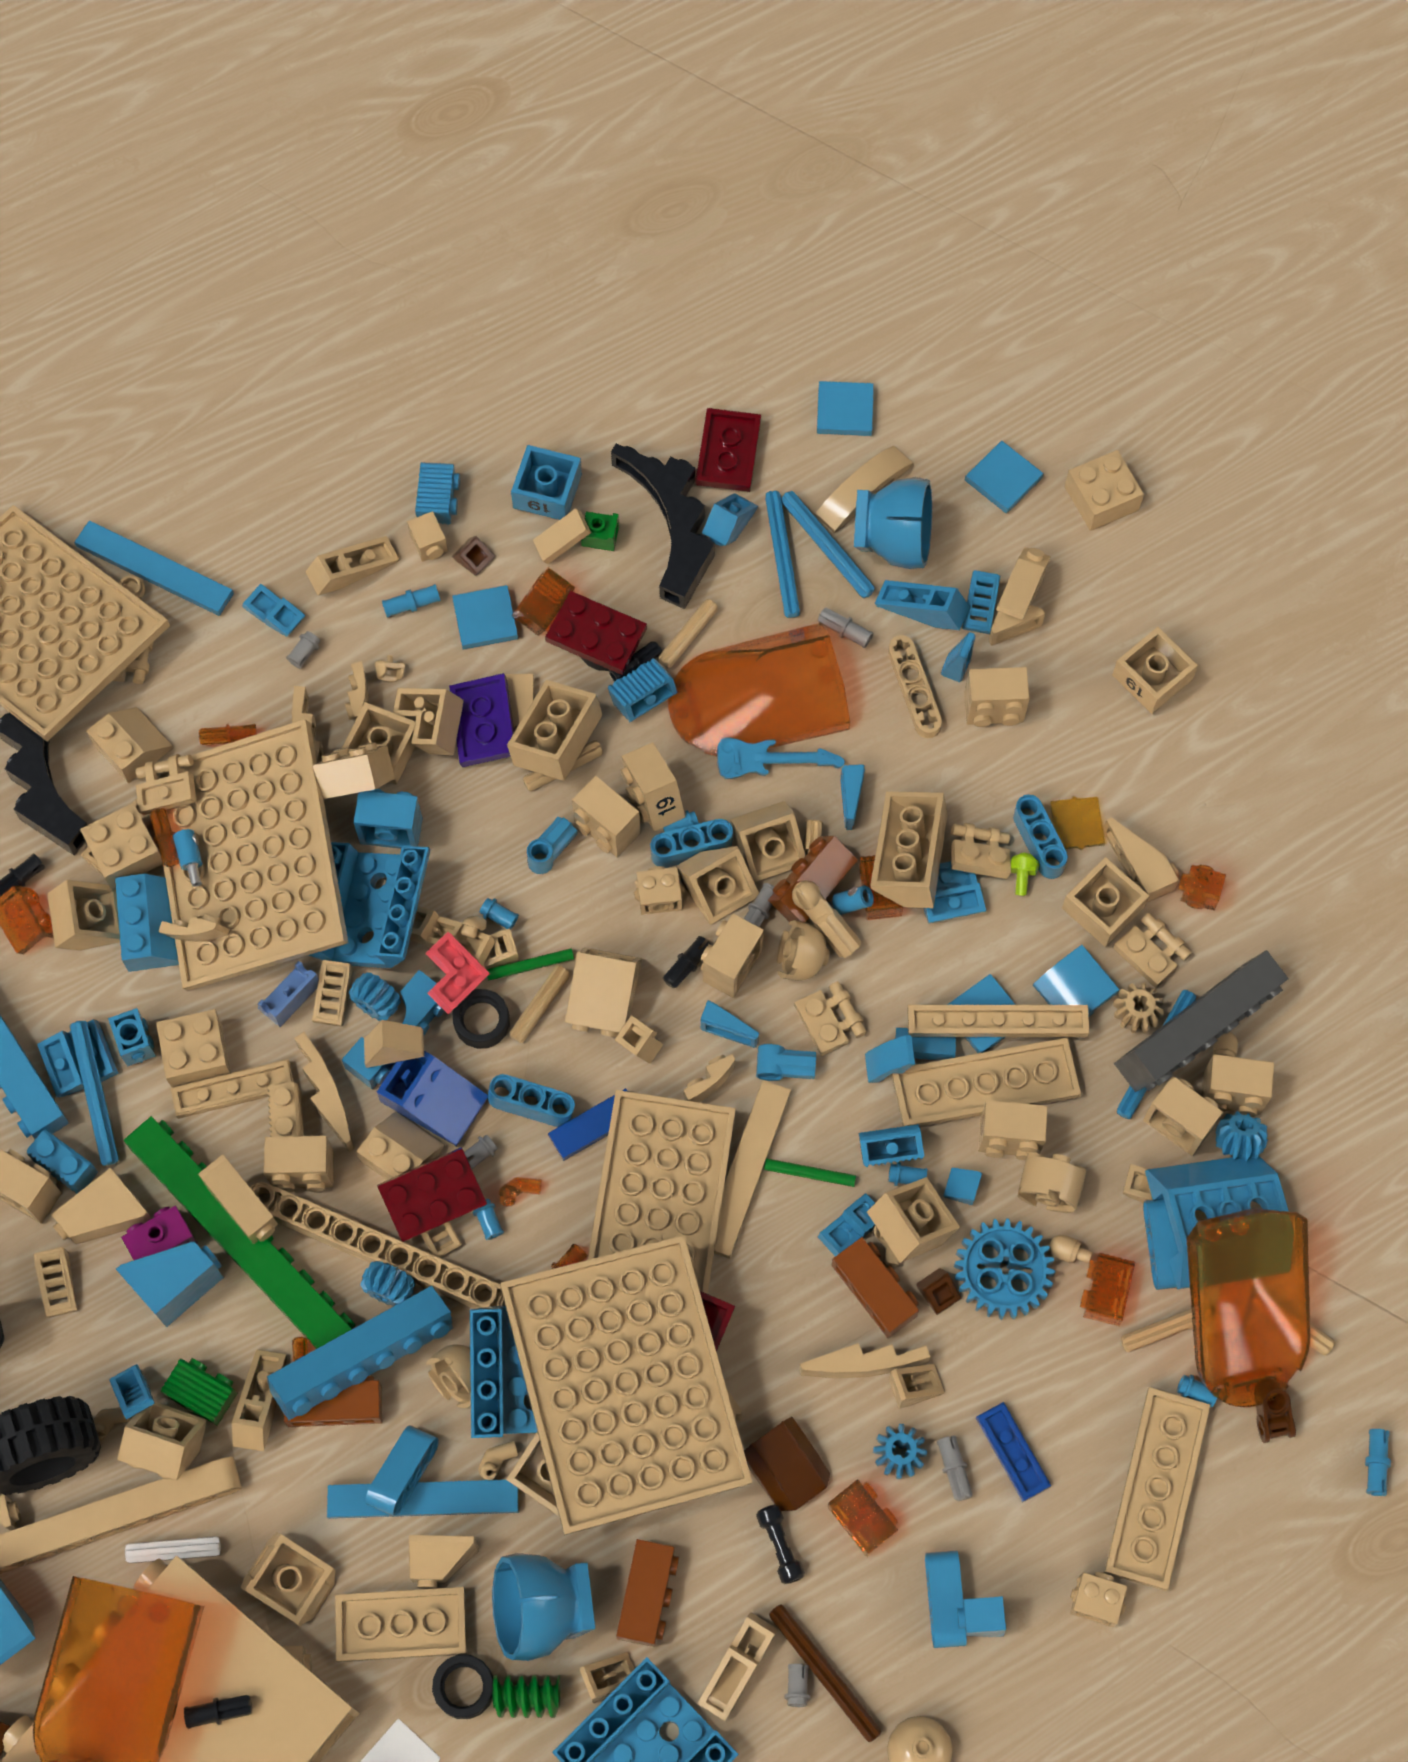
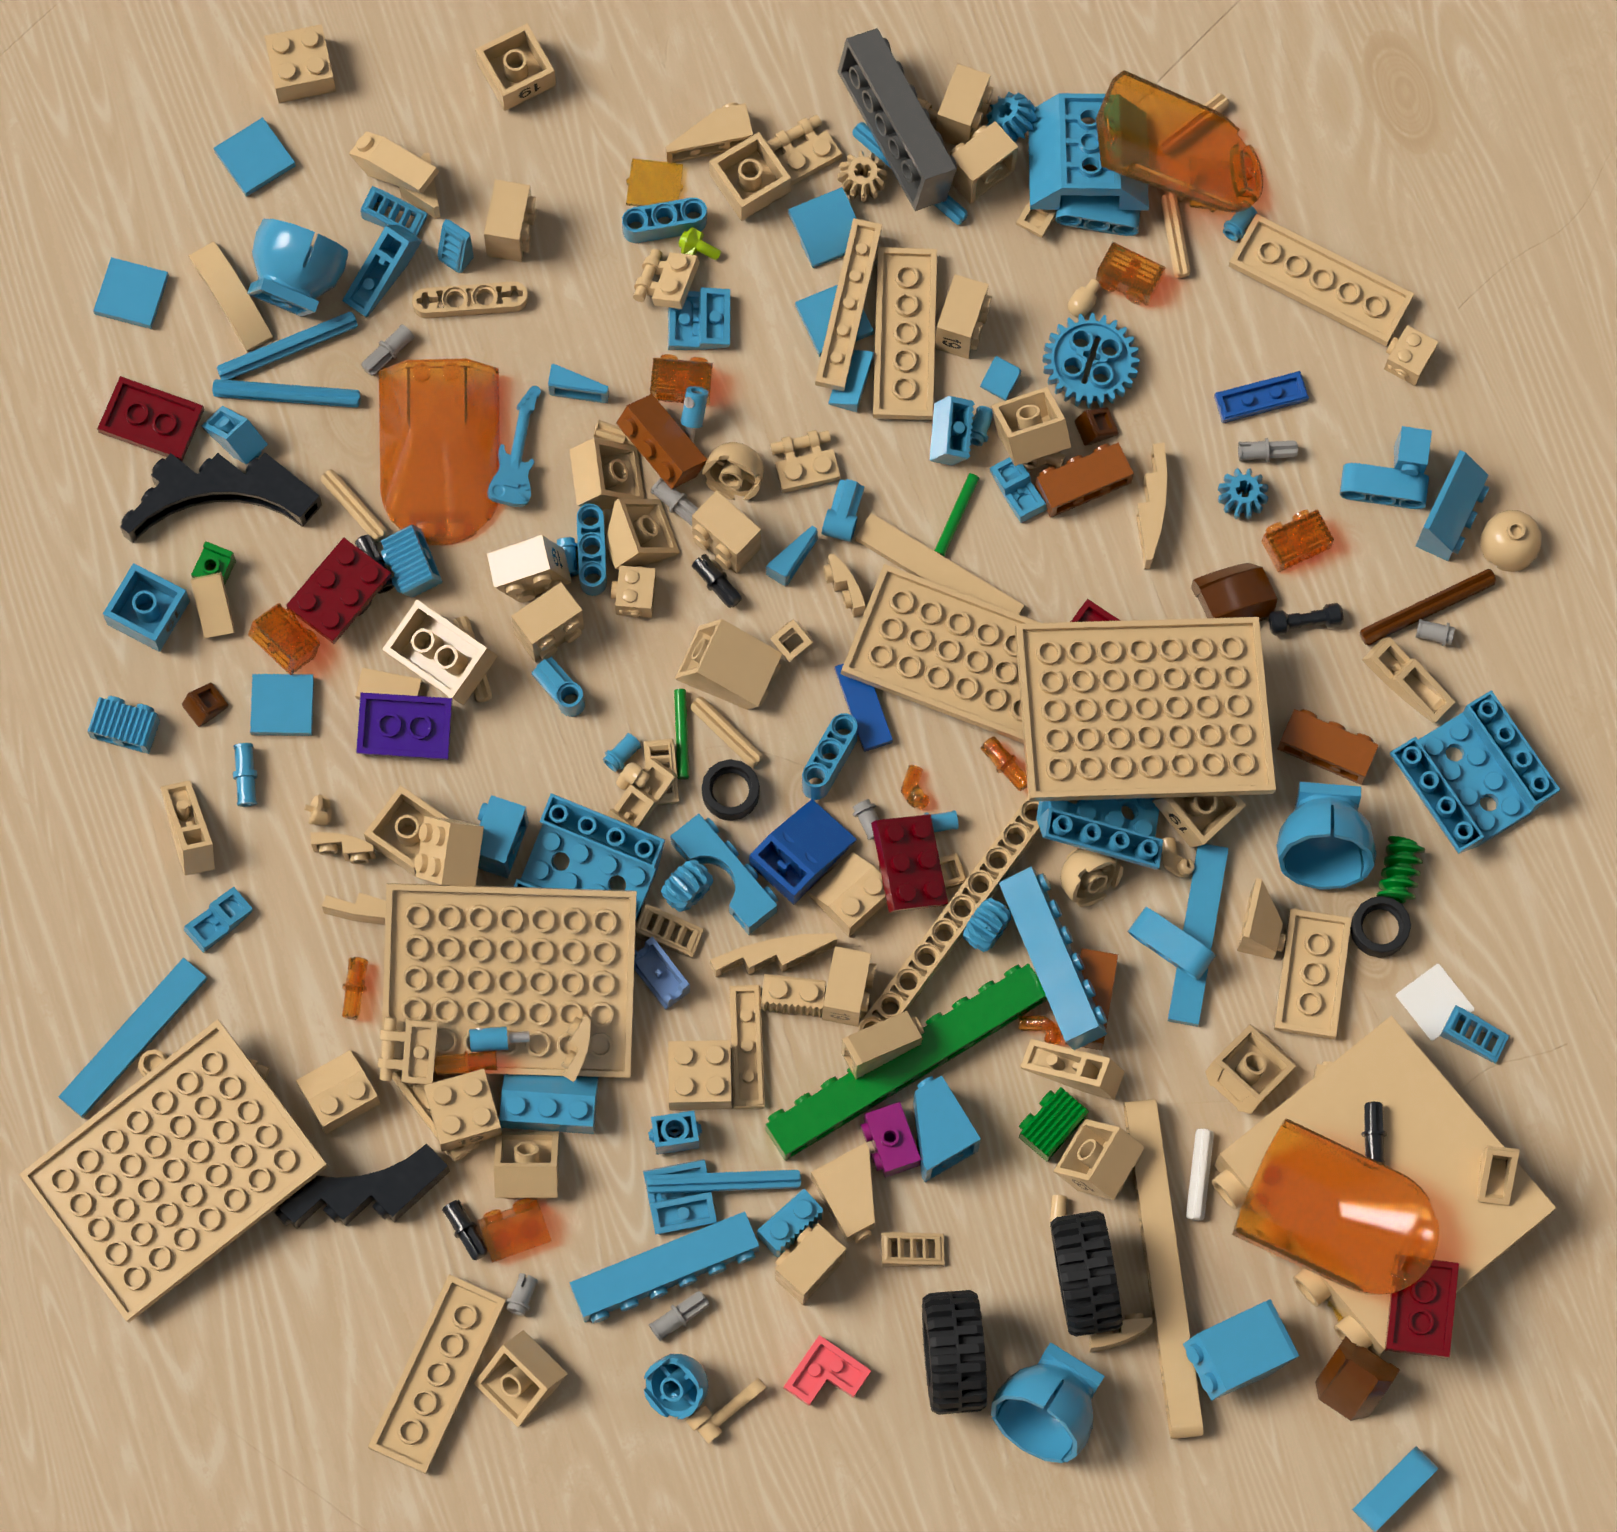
camera: 80 degrees left, 5 degrees up
dark azure slope [109,1364,155,1420] -> none
light grey pin [286,631,320,669] -> none
tan slope [364,1020,424,1068] -> none
tan brick [393,688,464,755] -> none
tan brick [407,511,448,562] -> none
coral plate [425,931,490,1014] -> none
tan slope [579,1652,634,1704] -> none
tan piece [792,880,861,958] -> none
dark azure slope [865,1035,915,1083] -> none
tan slope [870,792,948,908] -> none
tan slope [888,1364,945,1409] -> none
tan brick [1018,1152,1086,1213] -> none
clear orange brick [1178,865,1226,911] -> none
reddish brown piece [1254,1378,1296,1443] -> none
dark azure pin [1365,1429,1391,1496] -> none
none -> dark azure slope [1415,450,1490,561]

